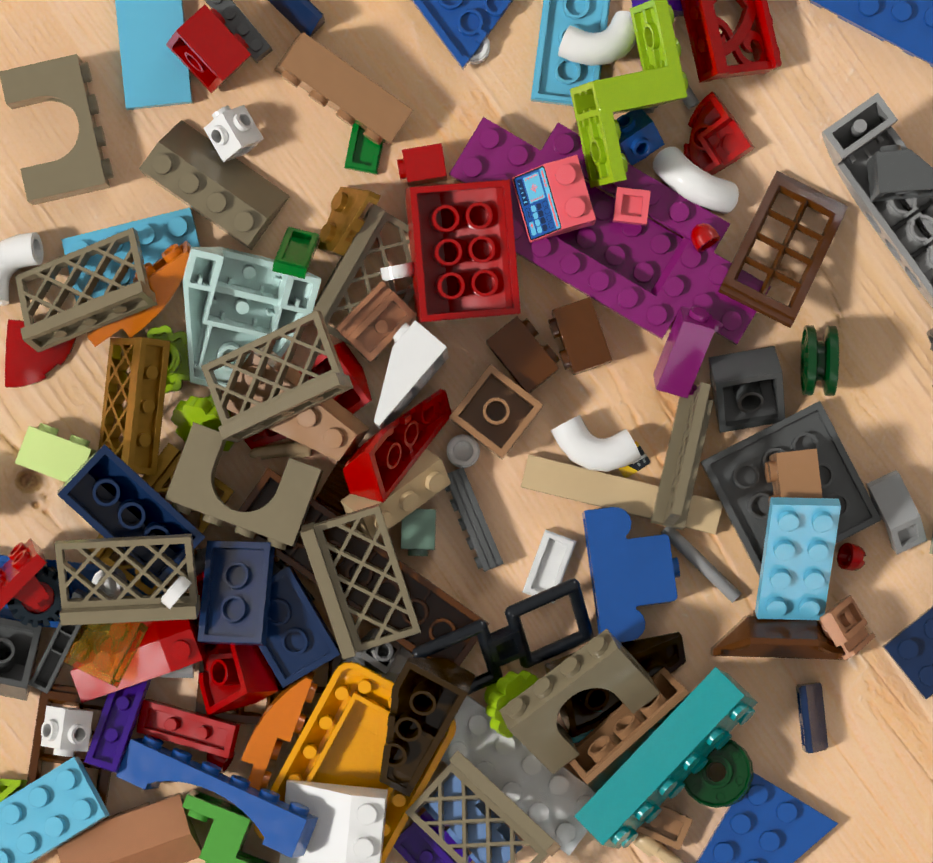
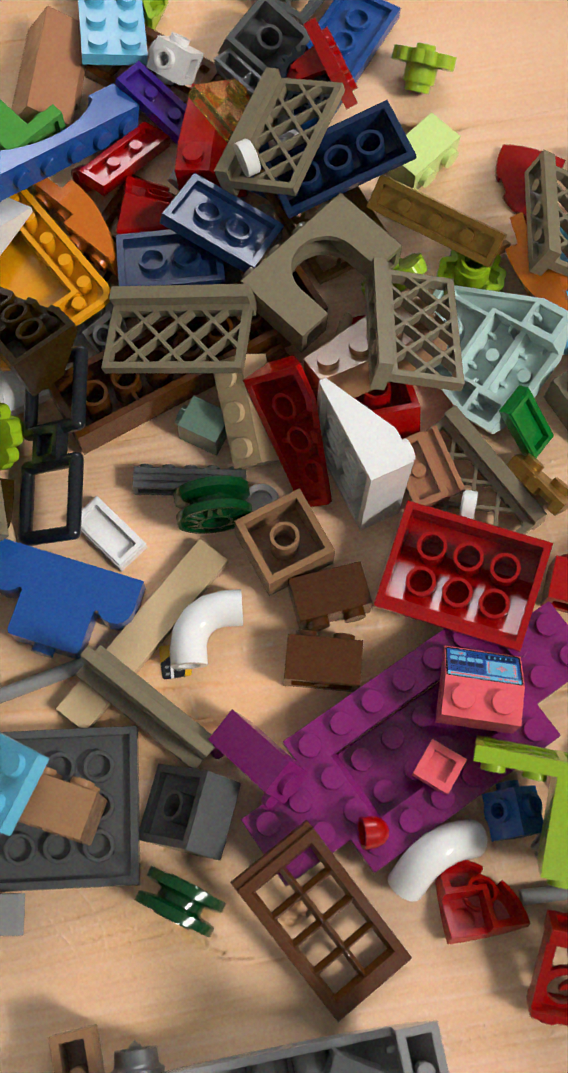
camera: 105 degrees right, 15 degrees down
none -> dark green wheel [173,476,253,534]

